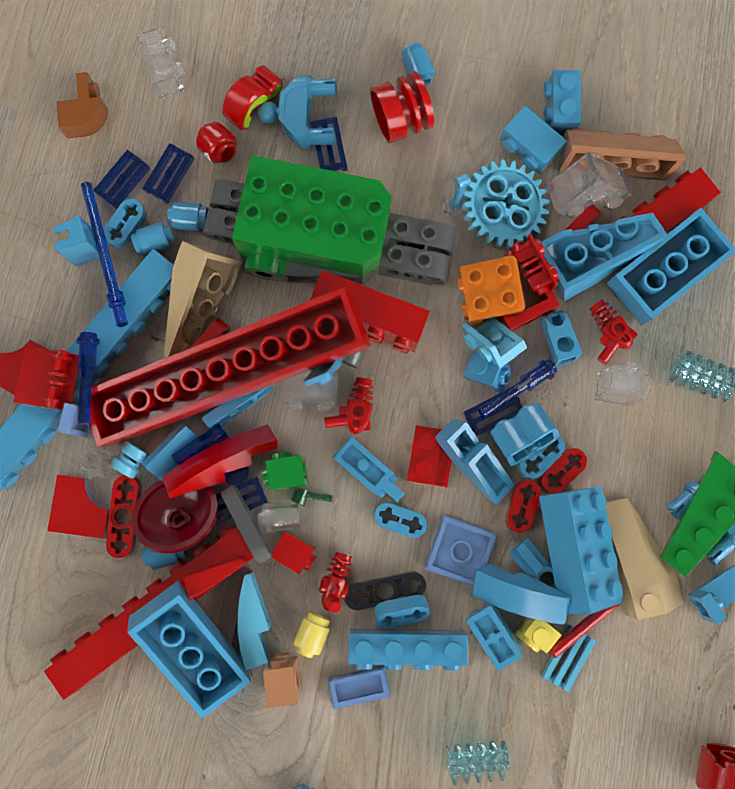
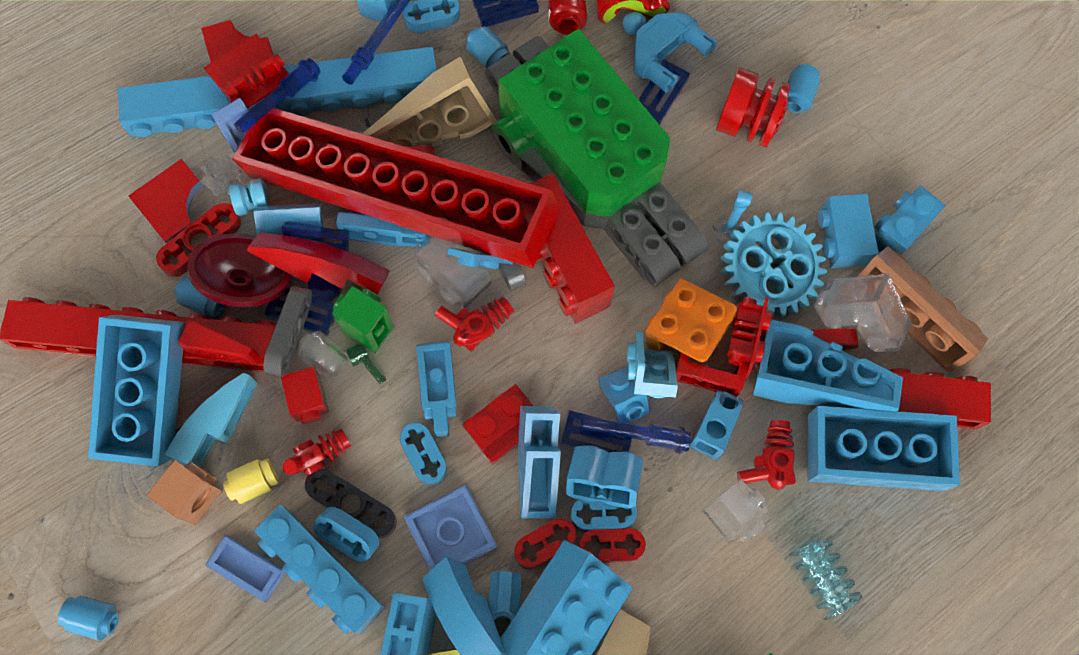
camera: 40 degrees right, 10 degrees down
dark azure brick [131,221,175,256] -> none

